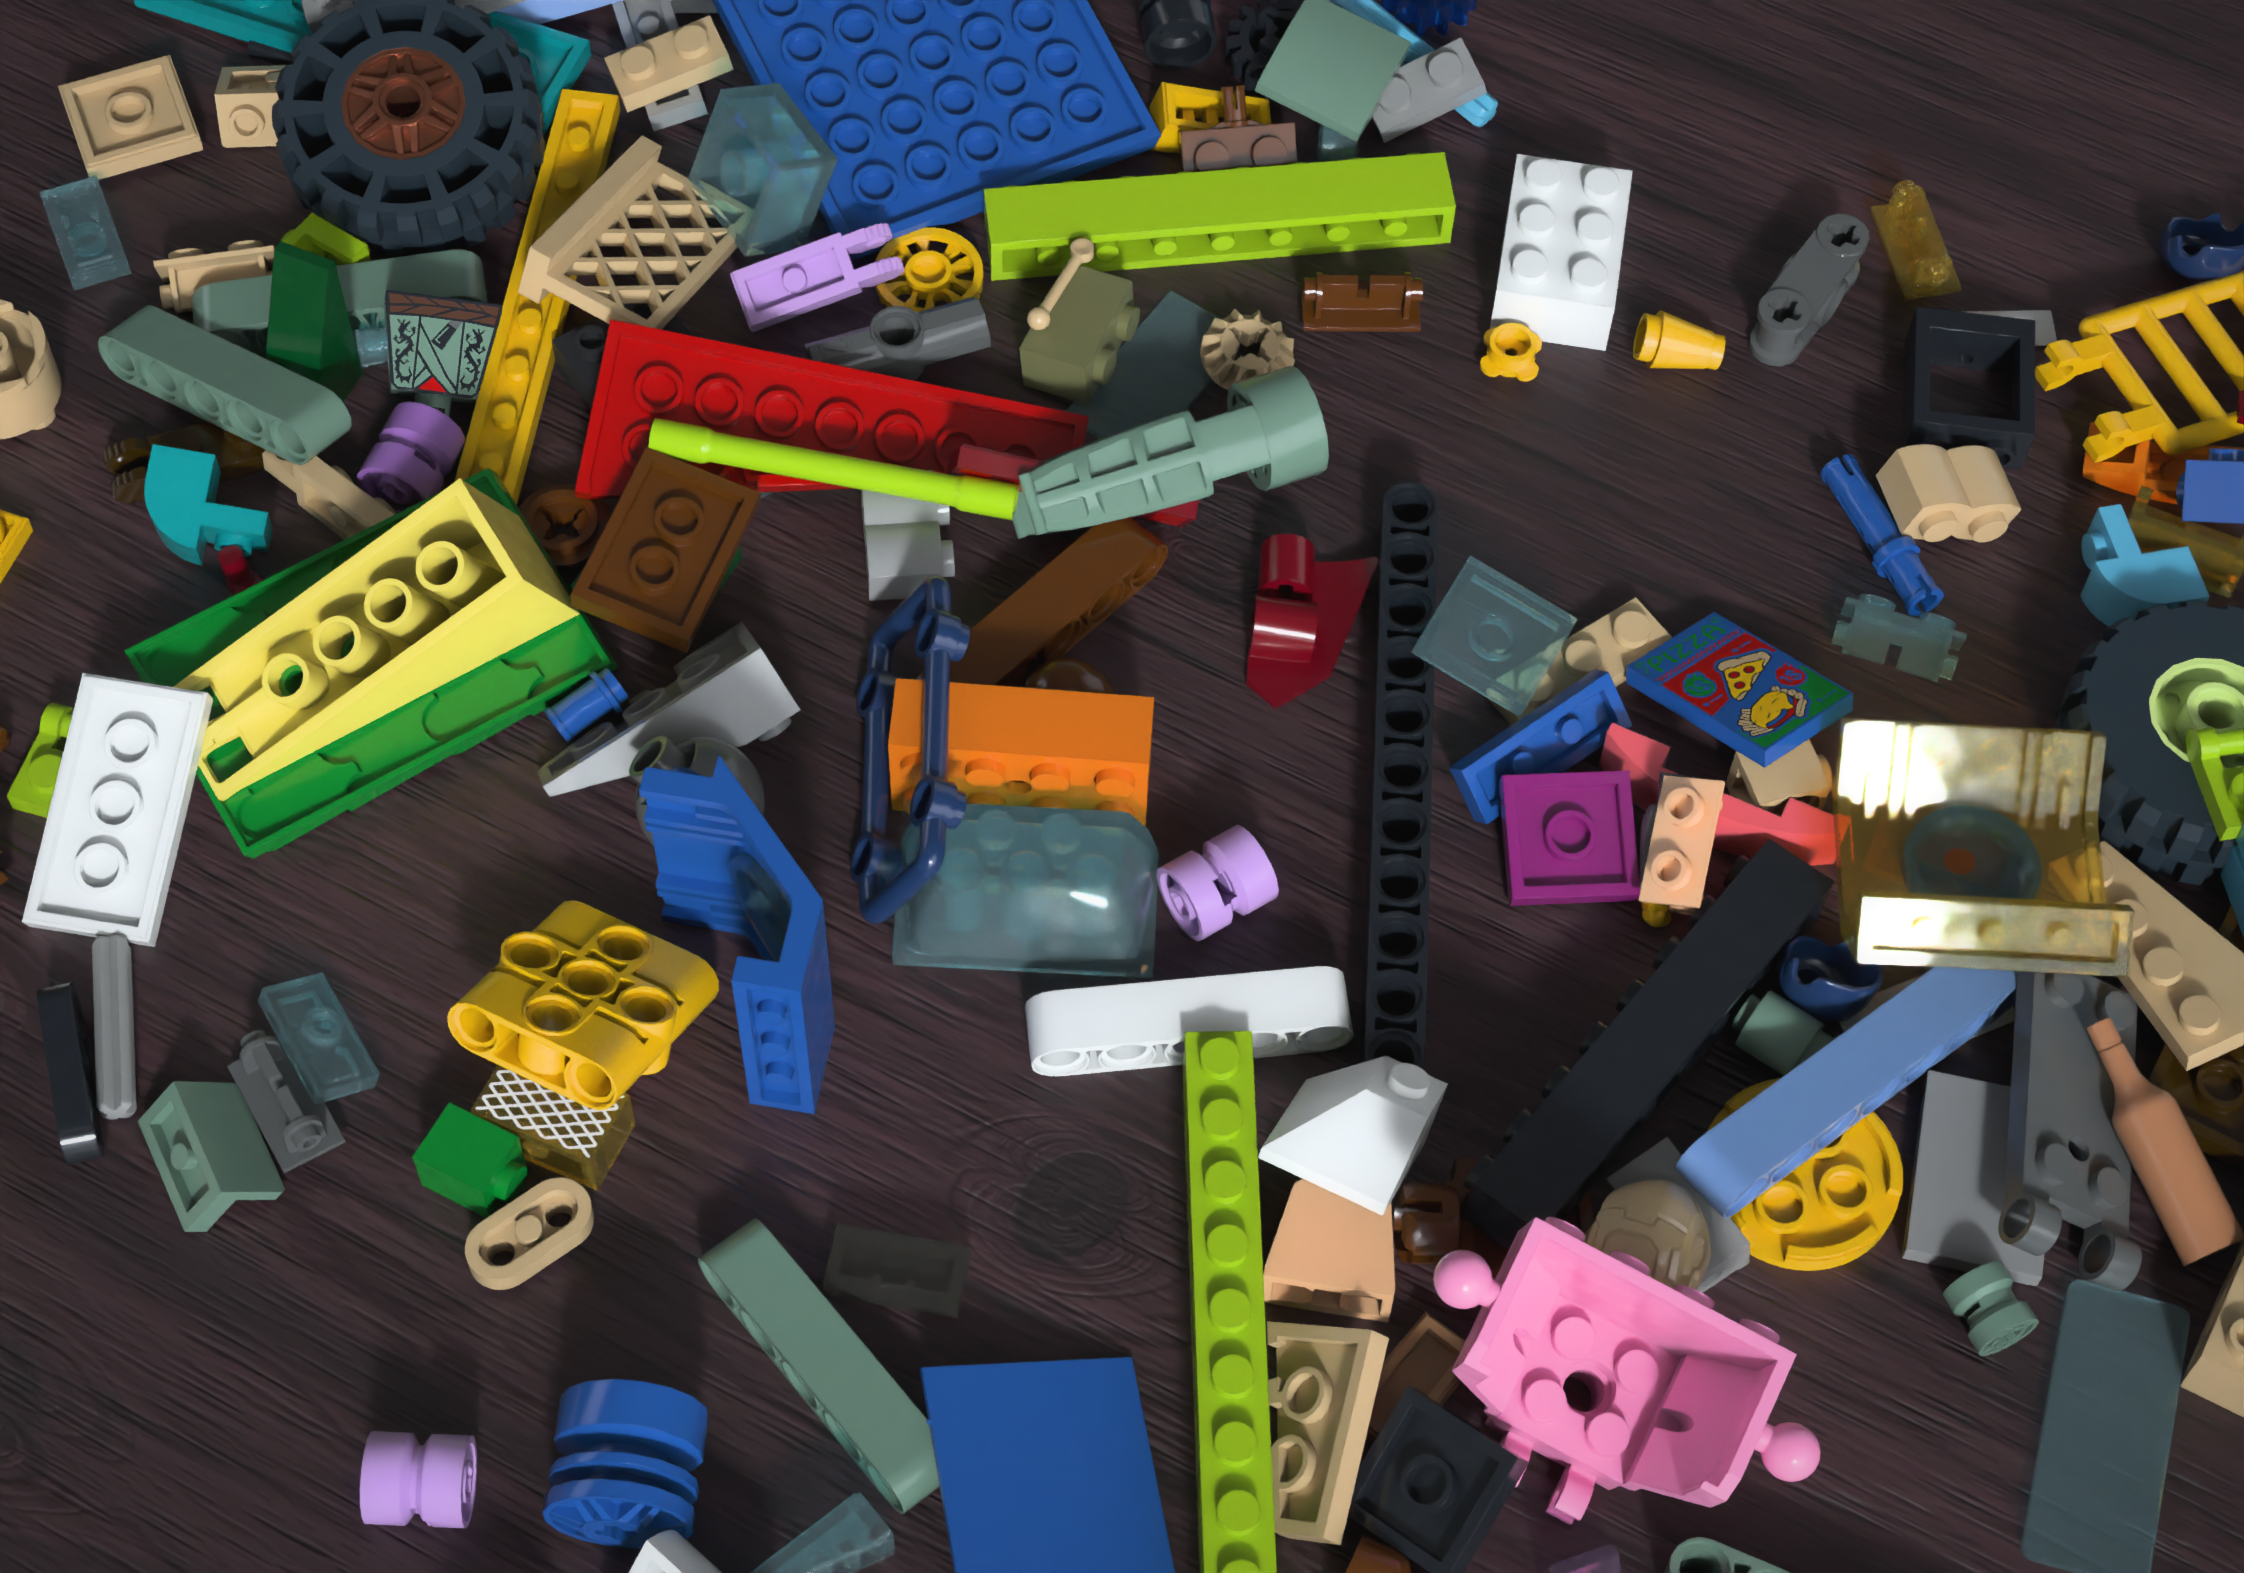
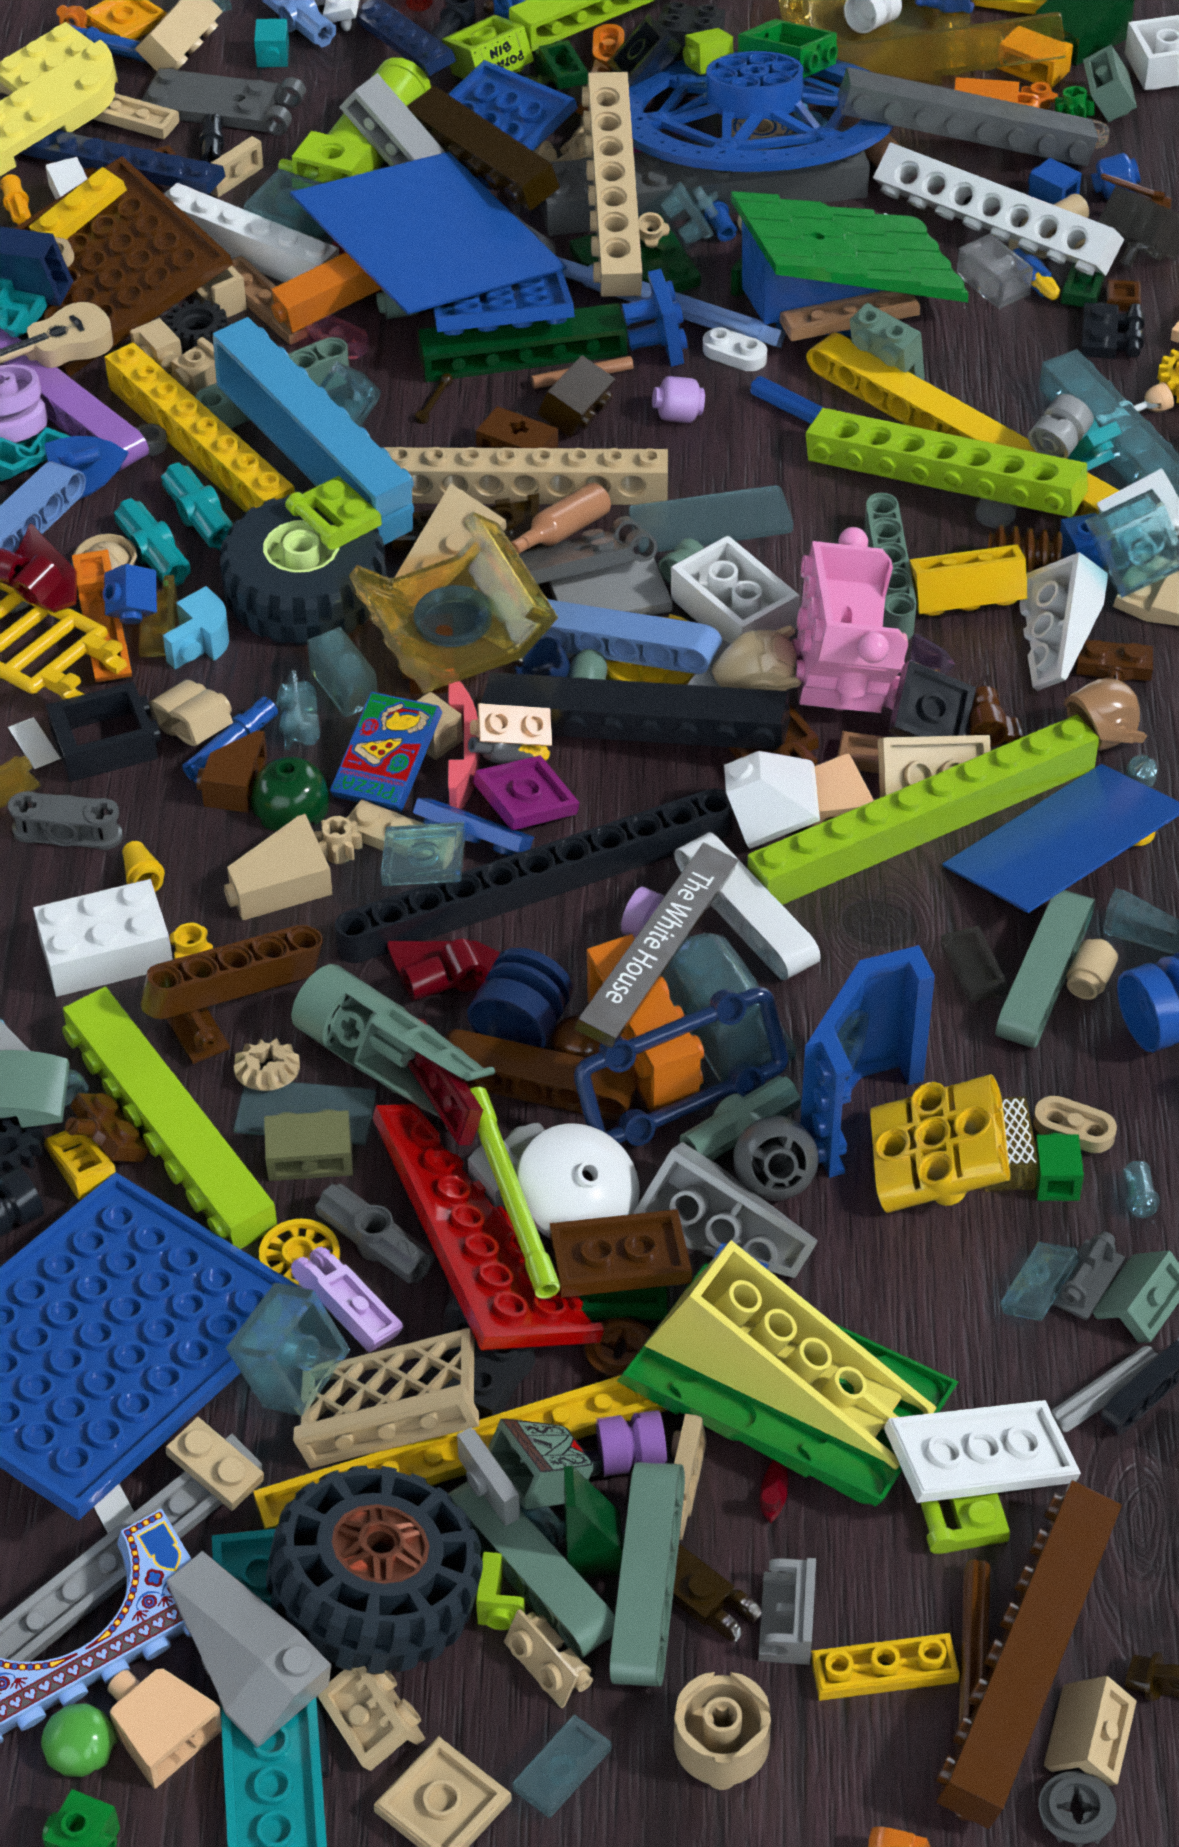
camera: 115 degrees left, 10 degrees down
teal brick [144,444,273,566] -> none
tan hinge [1027,238,1094,330] -> none
none -> reddish brown beam [140,925,323,1019]
none -> reddish brown slope [196,730,267,813]
none -> tan slope [224,814,332,921]
none -> dark green cylinder [252,757,329,831]
none -> clear light blue brick [307,627,377,717]
none -> tan gear [314,816,363,864]
none -> light grey plate [457,1427,520,1526]
none -> dark blue wheel [467,947,573,1048]
none -> white dish [516,1123,640,1238]
none -> tile [575,842,738,1048]
none -> white brick [671,535,799,644]
none -> sand green piece [680,1076,801,1161]
none -> light grey hinge [758,1558,816,1665]
none -> tan brick [1066,939,1118,1000]
none -> clear light blue pin [1123,1161,1160,1218]

